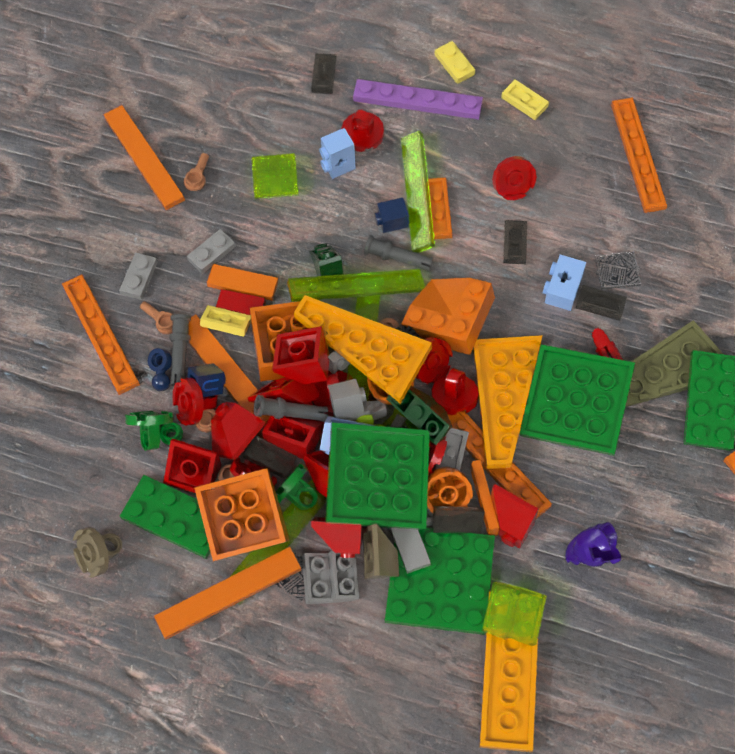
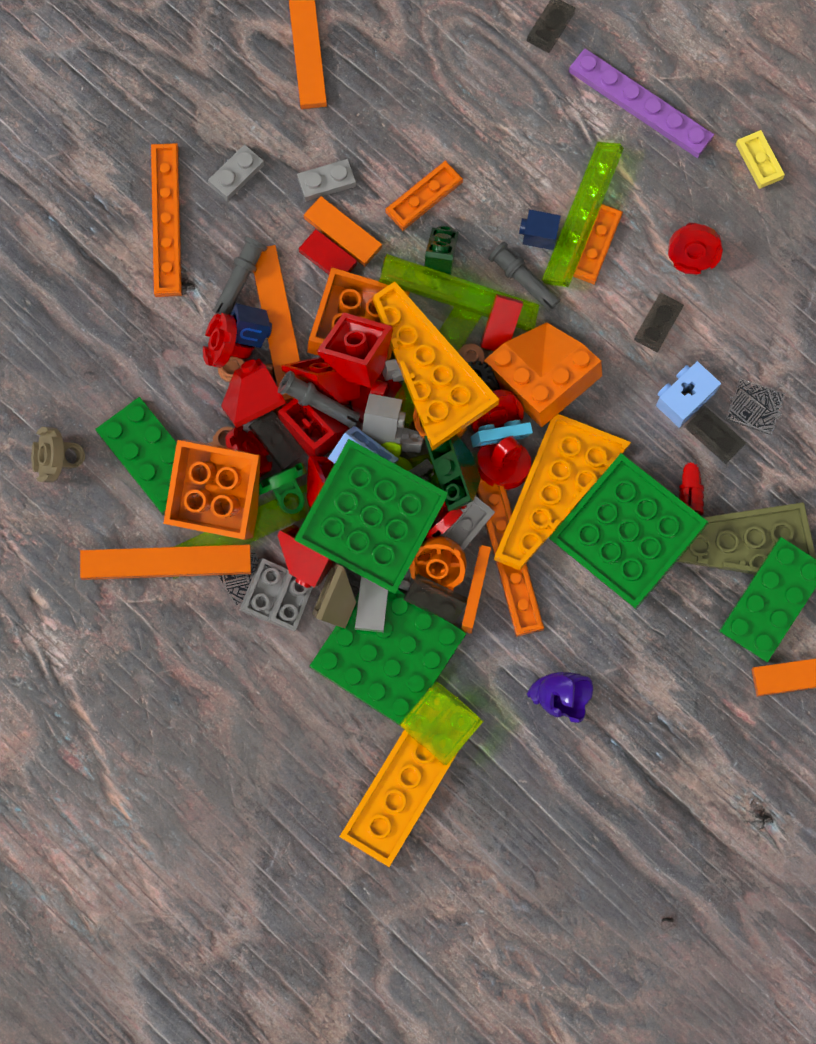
camera: 20 degrees right, 10 degrees up
green tile [125,411,174,451] -> none
nougat plate [140,301,173,335] -> none
dark blue plate [148,348,172,391] -> none
green plate [160,422,183,445] -> none
red slope [163,439,222,493] -> none
nougat plate [184,153,209,191] -> none
light yellow plate [200,305,251,337] -> none
clear neon green slope [252,153,299,199] -> none
light blue brick [319,128,356,179] -> none
red tile [341,110,384,152] -> none
light yellow plate [435,41,475,84] -> none
red slope [491,484,539,548] -> none
none -> orange tile [385,160,463,231]
none -> medium azure plate [470,420,533,448]
none -> red tile [480,294,523,351]

